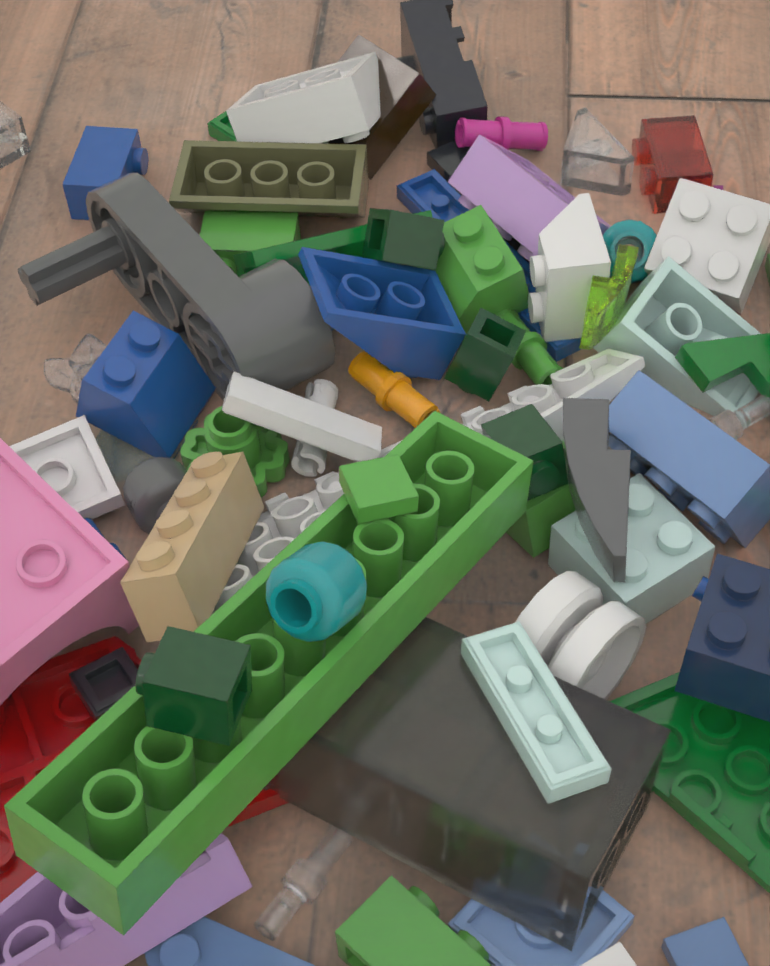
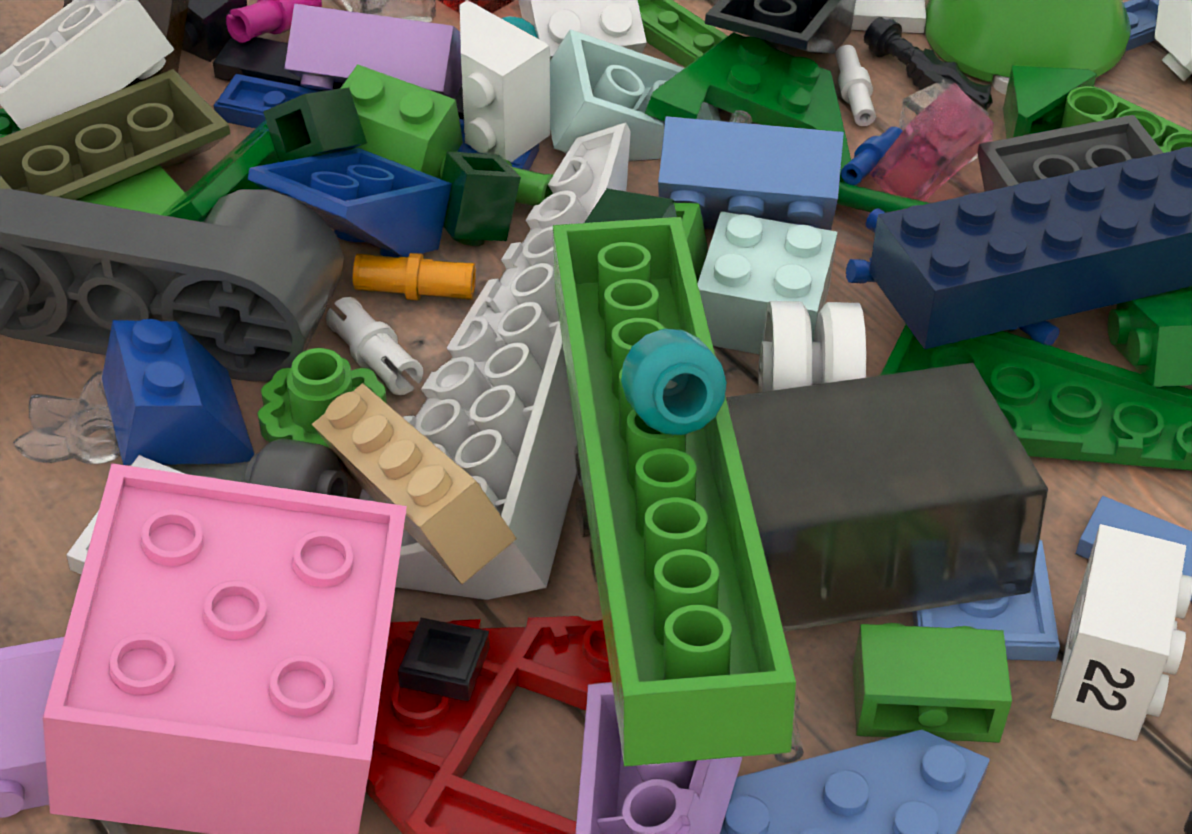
camera: 45 degrees left, 5 degrees down
dark green brick [135,626,252,746] -> none
white tile [222,371,382,462] -> none
bright green tile [339,454,419,524] -> none
light aqua tile [460,622,612,804] -> none
dark grey slope [563,398,631,582] -> none
clear neon green slope [579,244,639,350] -> none

